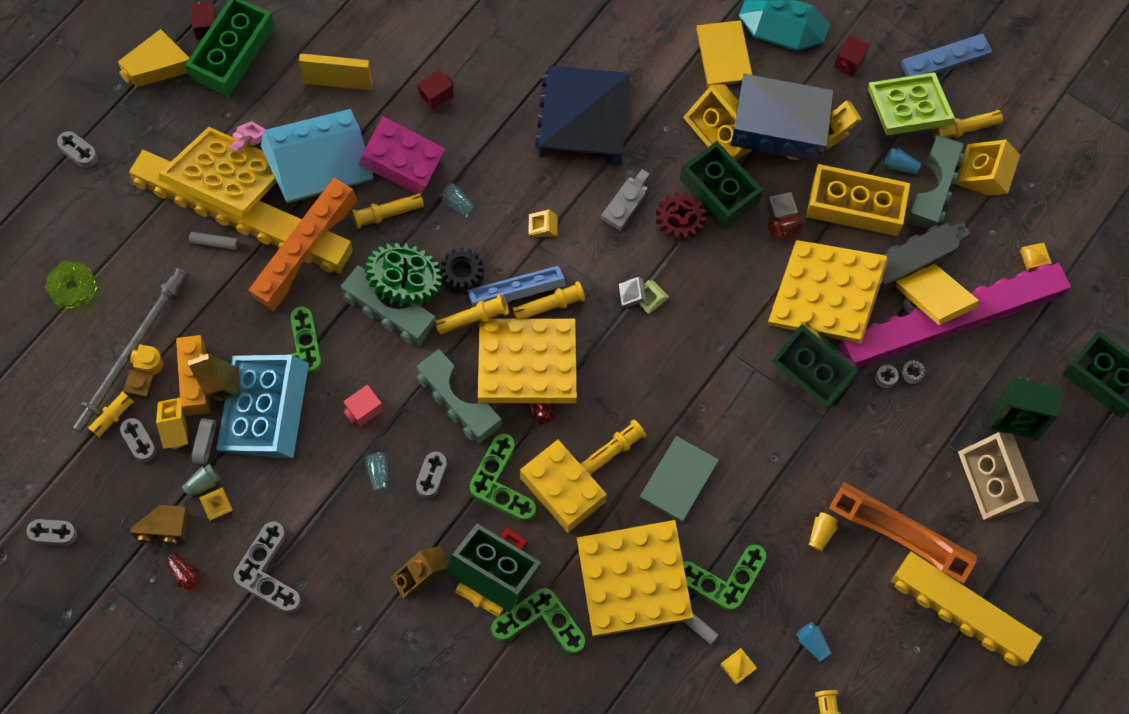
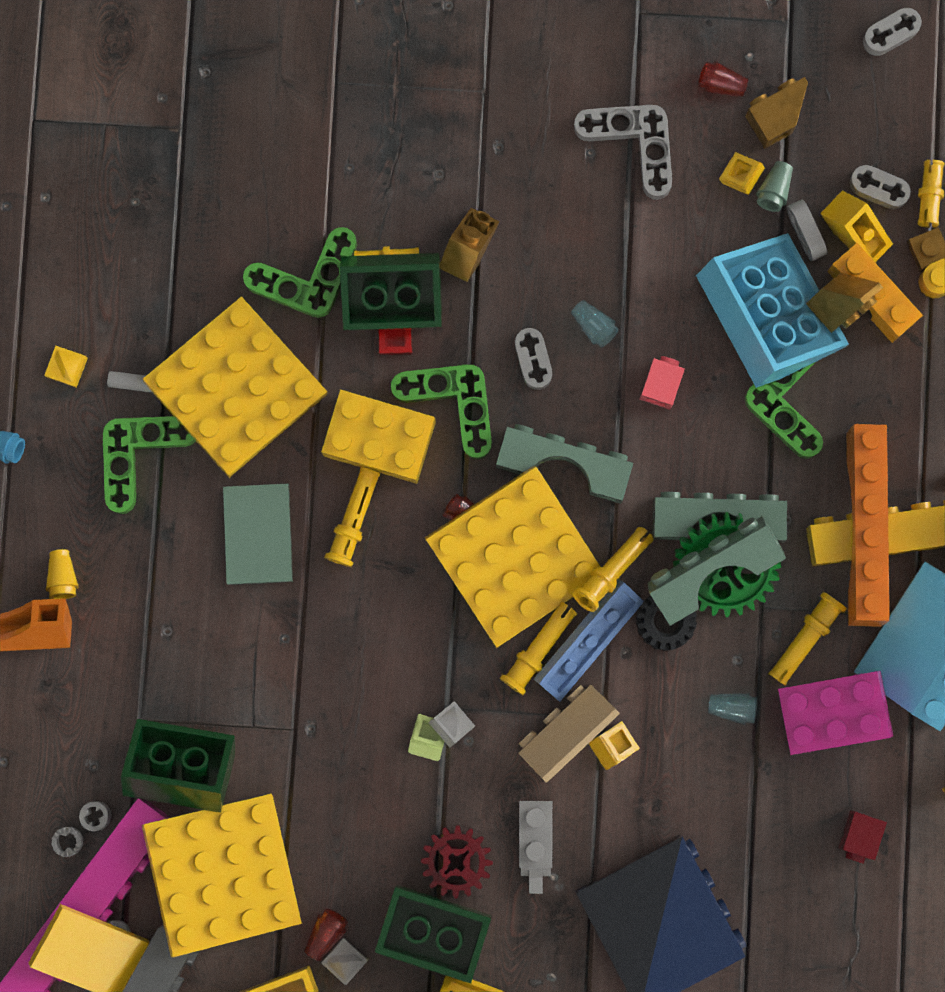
camera: 155 degrees right, 15 degrees up
none -> tan slope [518,685,620,783]
none -> sand green arch [647,516,786,626]

